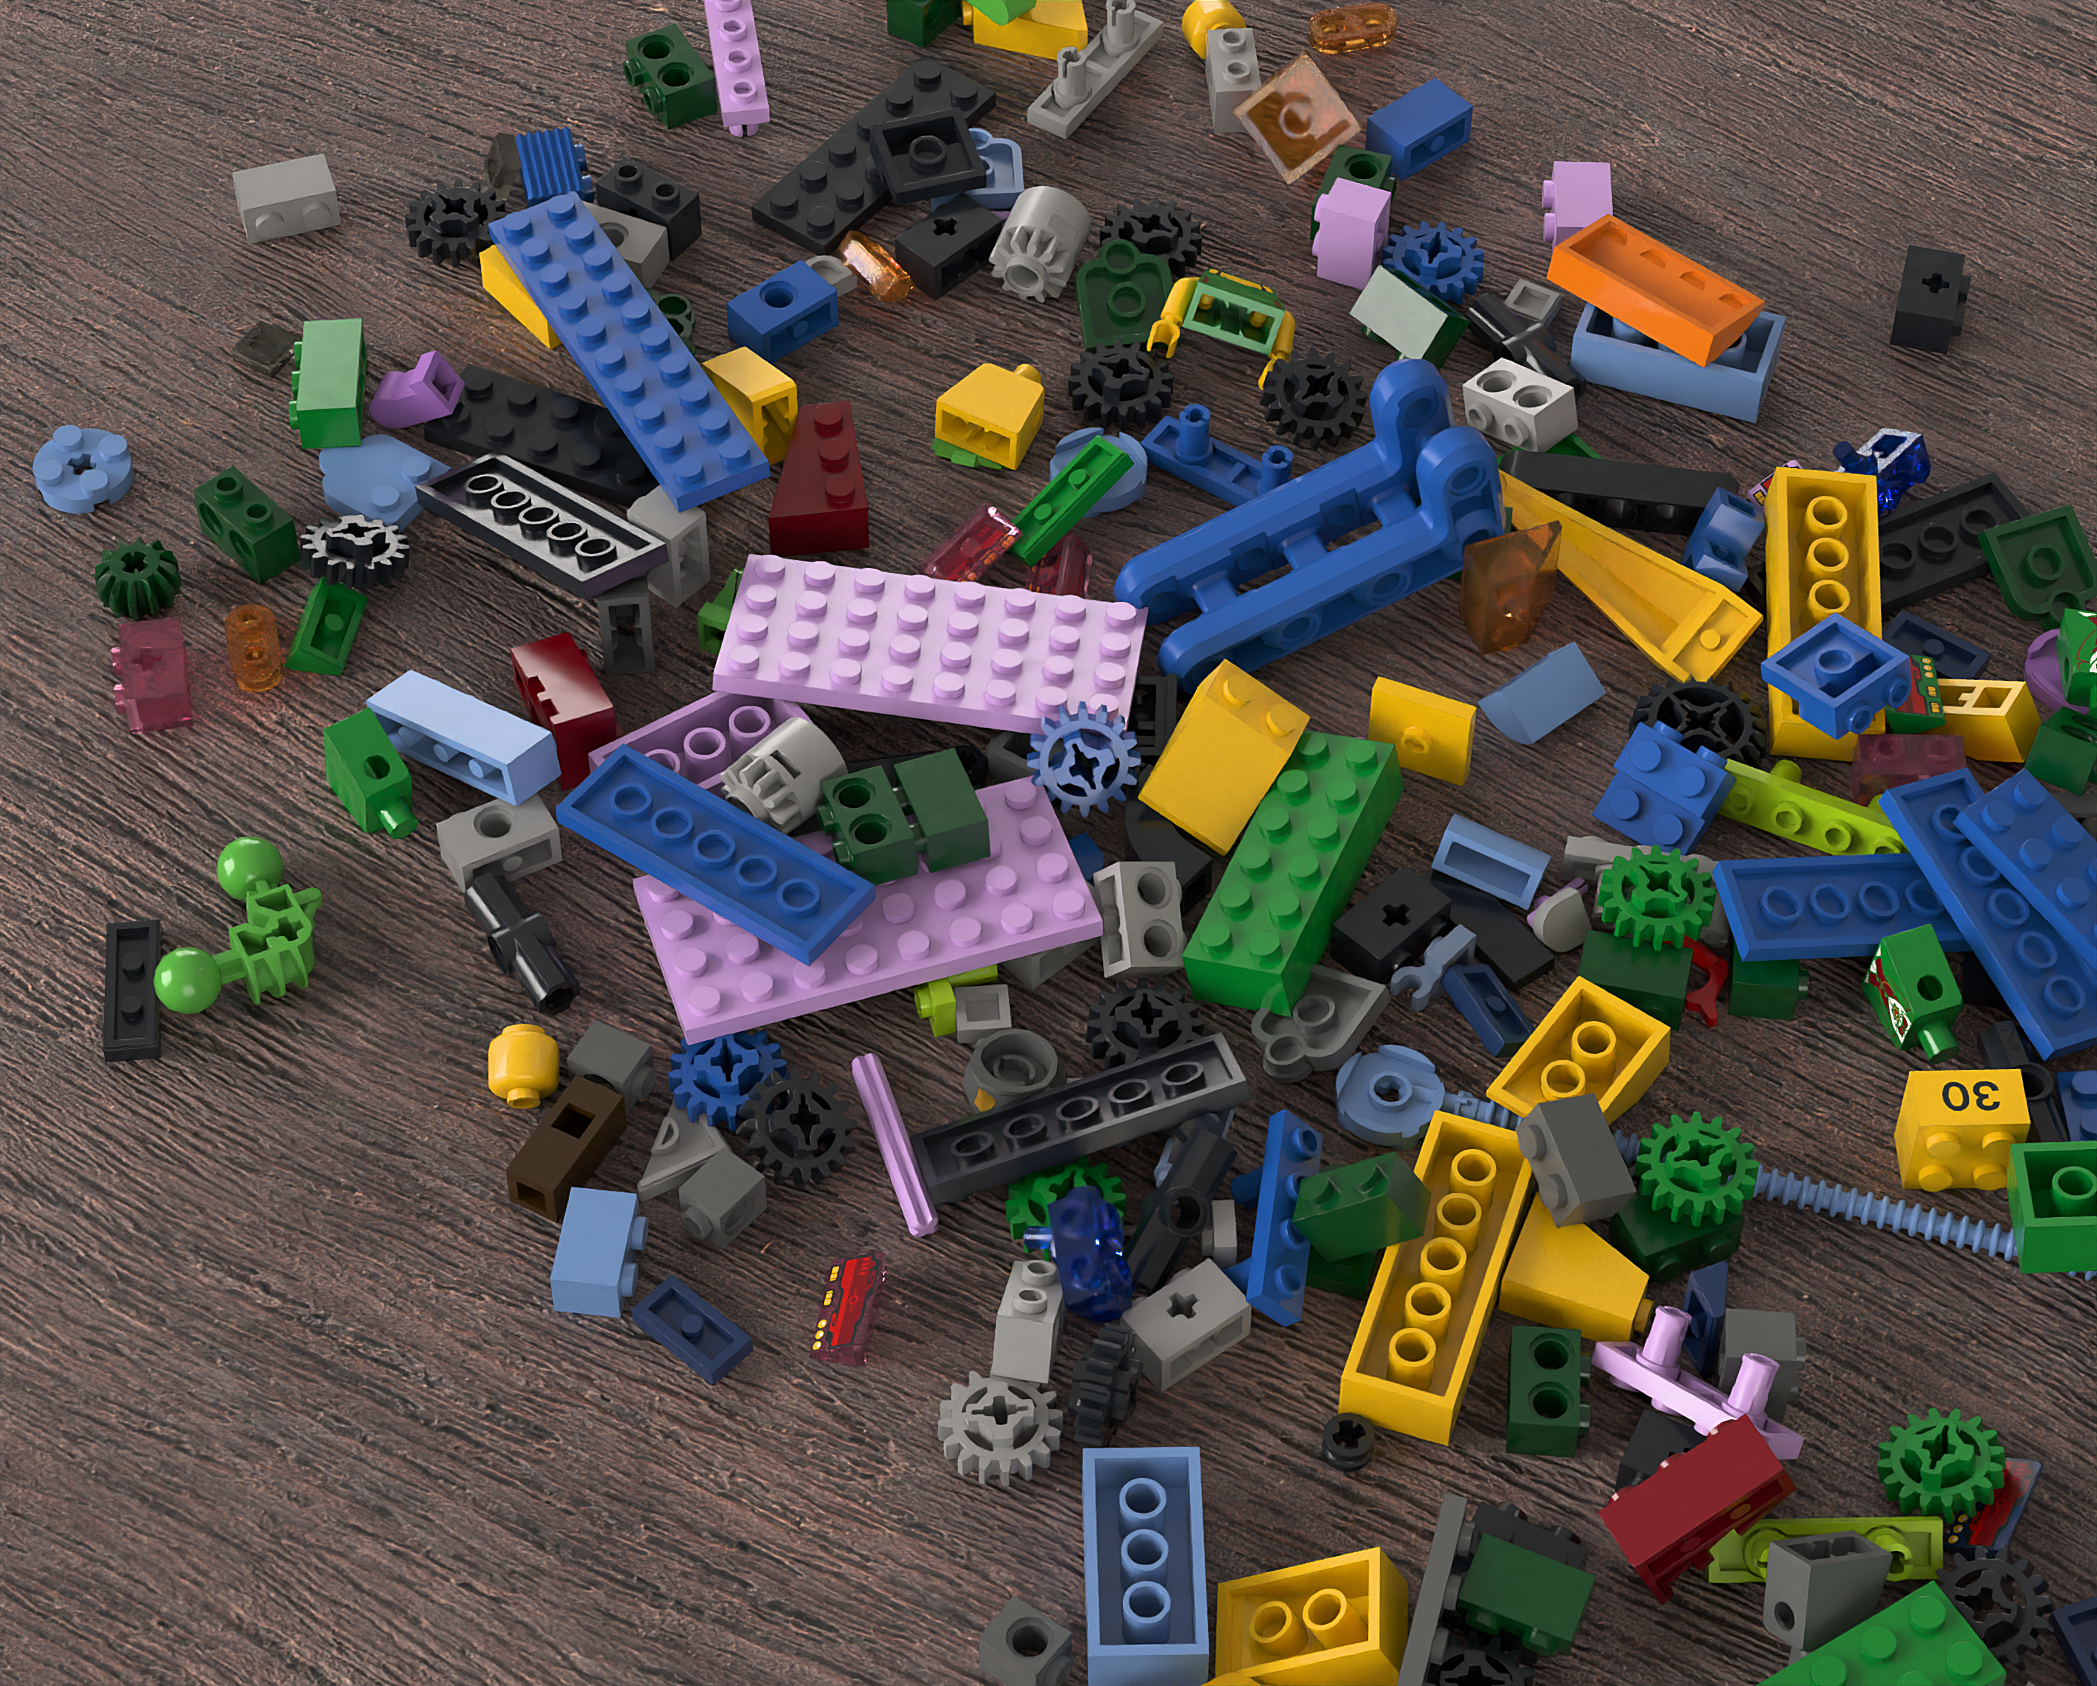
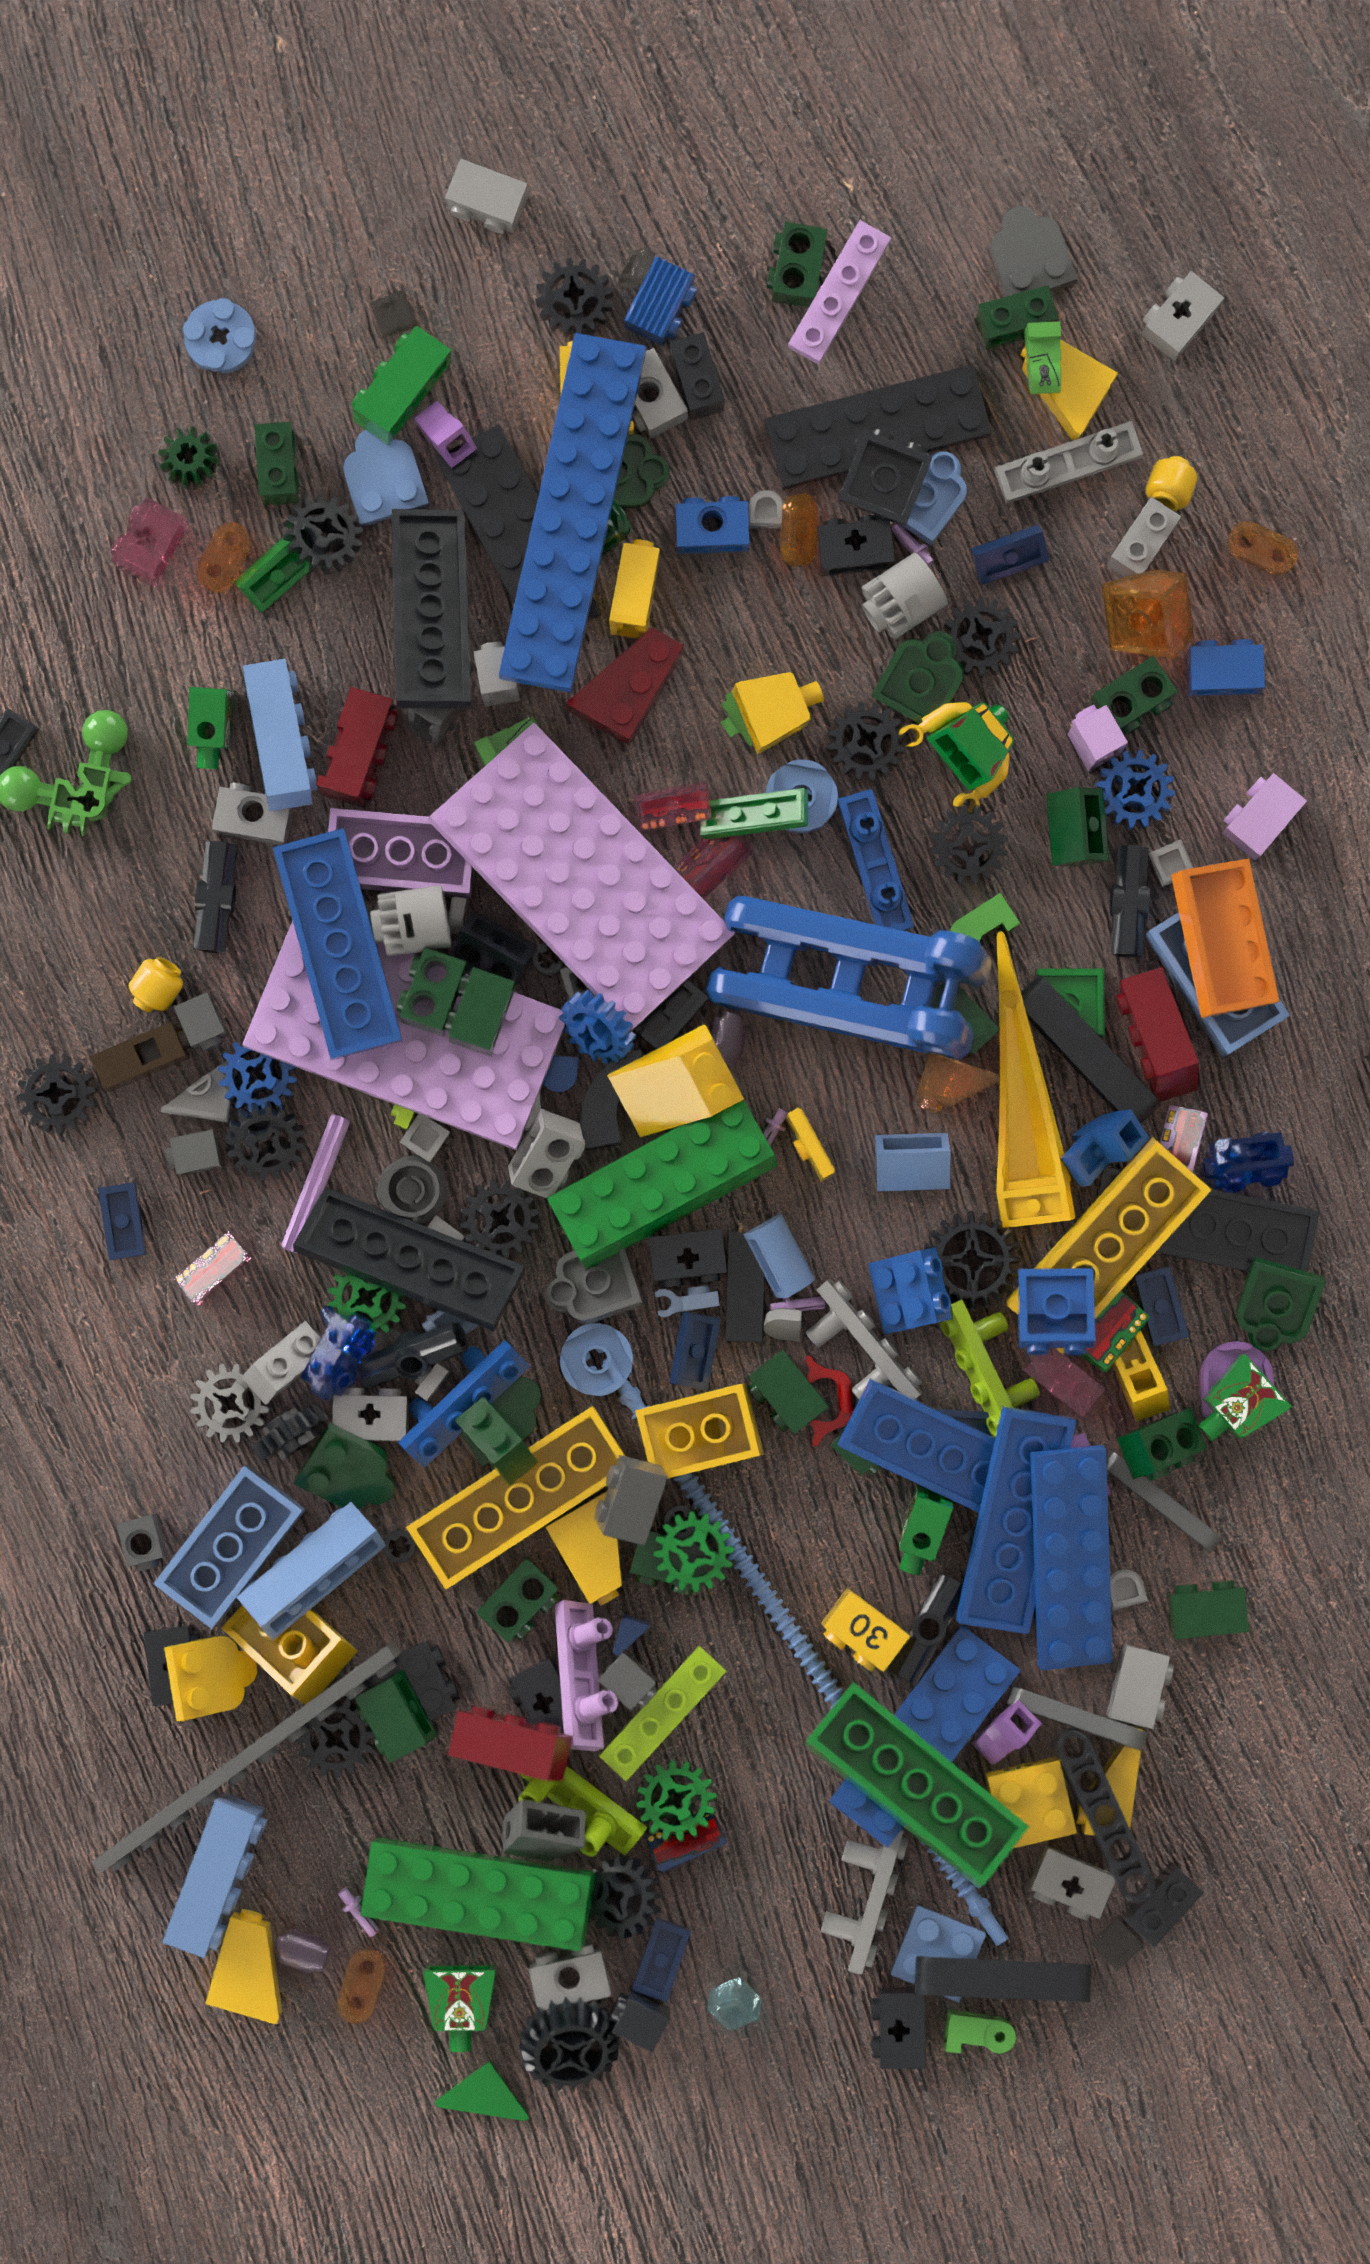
camera: 40 degrees right, 35 degrees up
medium blue brick [550,1187,649,1318] -> none
light grey brick [1462,358,1578,453] -> none
green gear [1598,845,1716,951] -> none
none -> black gear [16,1054,98,1134]
none -> medium blue brick [237,1502,386,1641]
none -> dark green plate [294,1422,395,1509]
none -> lime plate [599,1645,726,1781]
none -> dark blue plate [971,524,1049,585]
none -> dark red wedge [1116,967,1199,1102]

